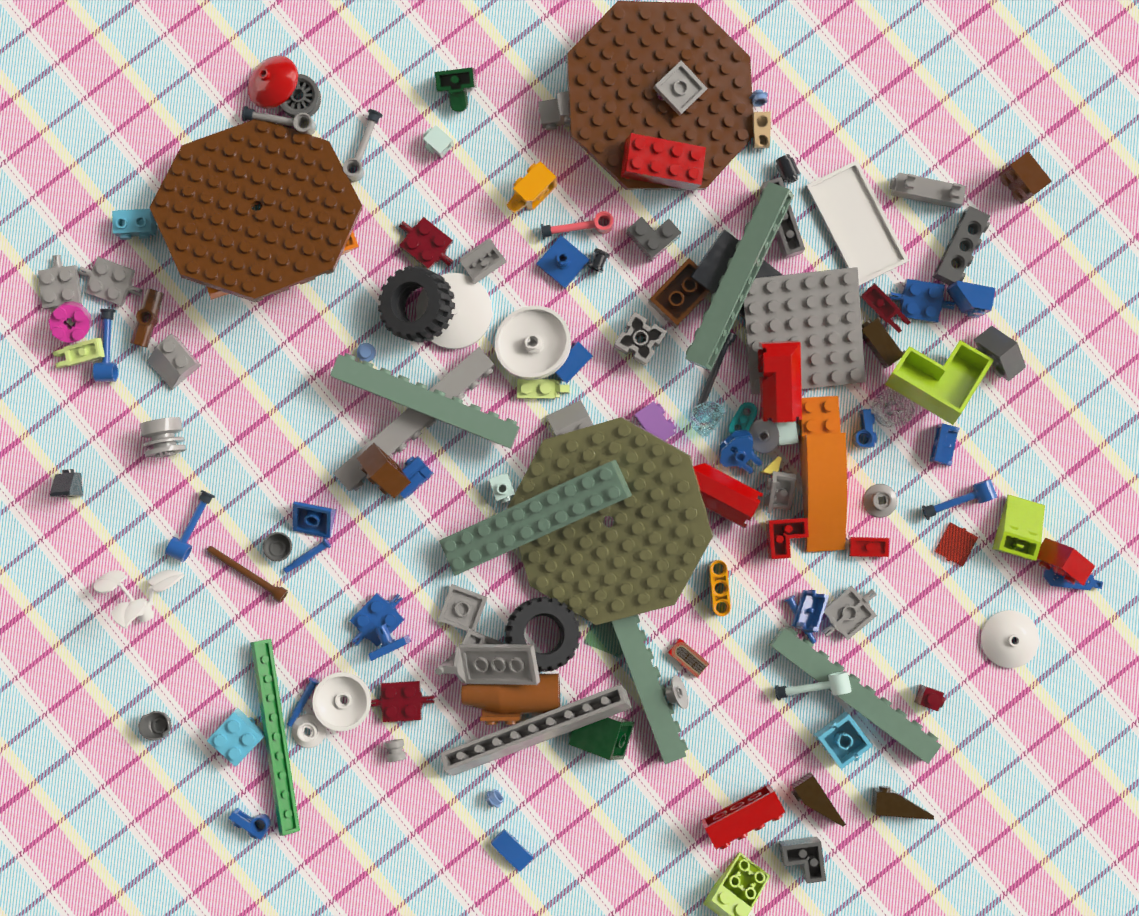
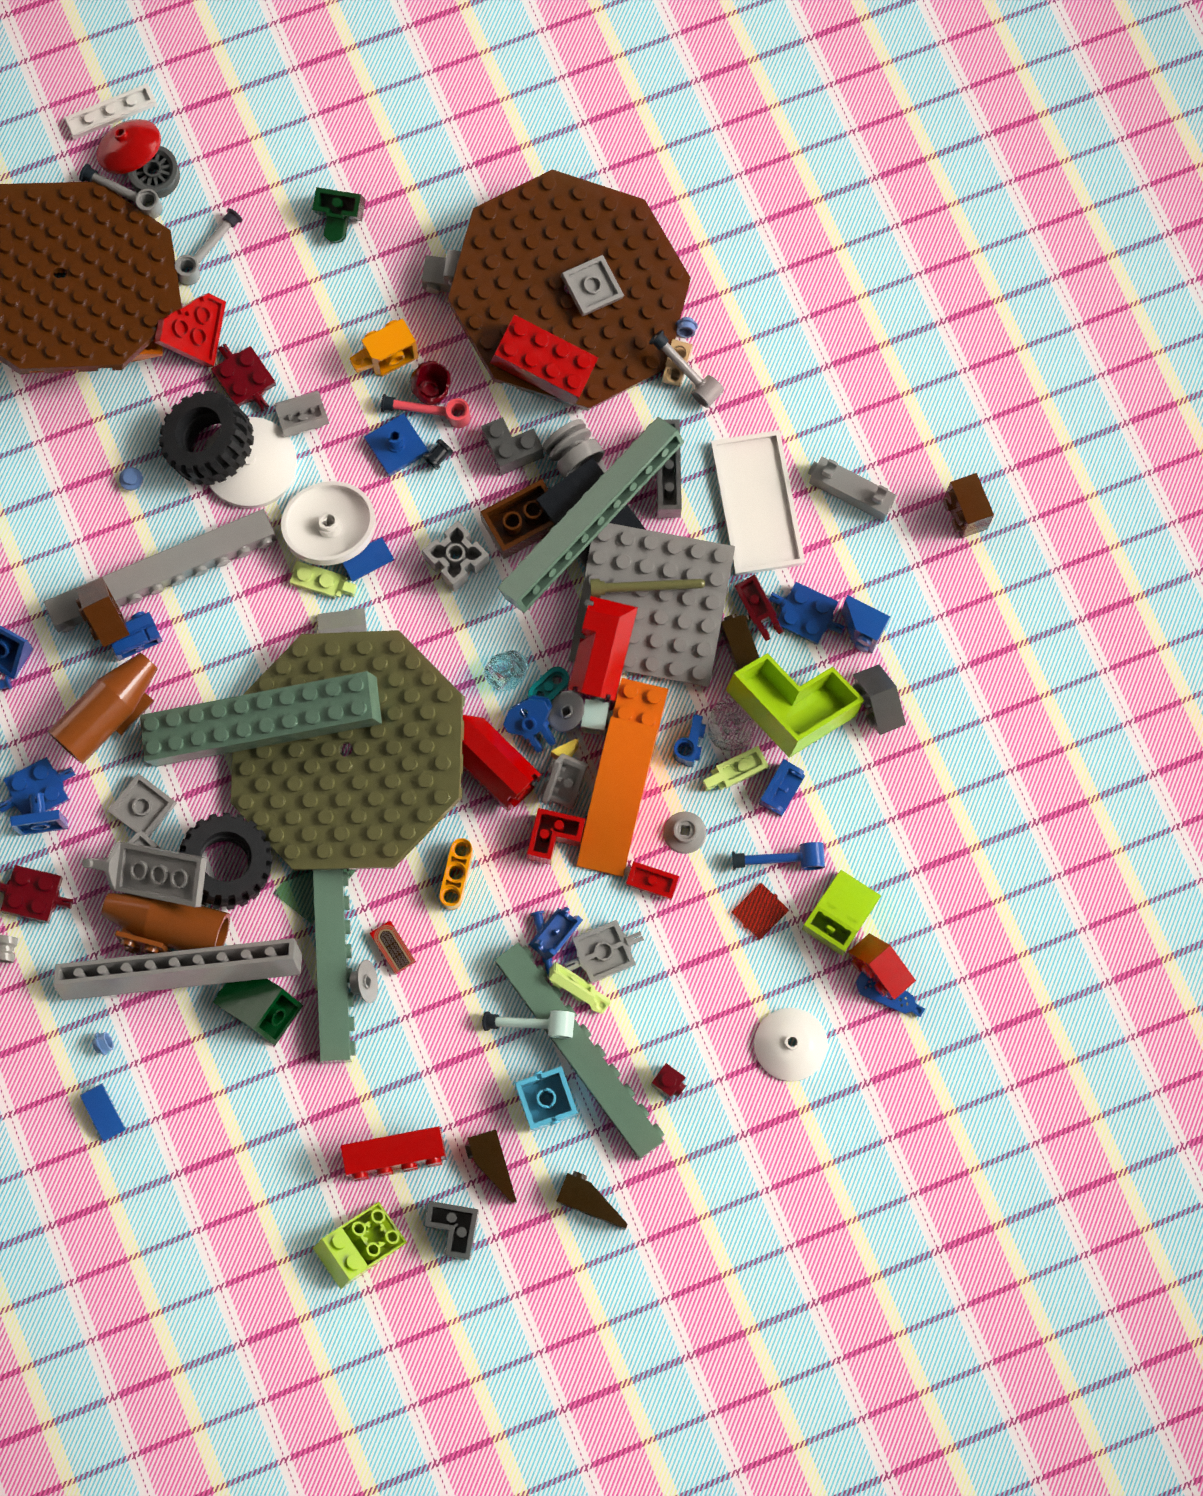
camera: 15 degrees right, 10 degrees down
sand green brick [330,353,520,449] -> none
light aqua brick [423,125,454,158] -> none
light aqua brick [489,473,515,503] -> none
medium lavender brick [634,401,676,441] -> none
black piece [694,332,737,418] -> none
black brick [776,154,800,184] -> none
dark grey brick [932,206,990,286] -> none
none -> dark orange piece [47,653,158,765]
none -> white tile [64,83,158,140]
none -> red plate [154,293,226,367]
none -> dark red hair [409,361,451,405]
none -> light grey wheel [543,419,605,478]
none -> yellowish green hinge [549,962,610,1014]
none -> olive piece [590,579,705,598]
none -> light grey piece [649,330,724,408]
none -> yellowish green hinge [702,746,769,792]

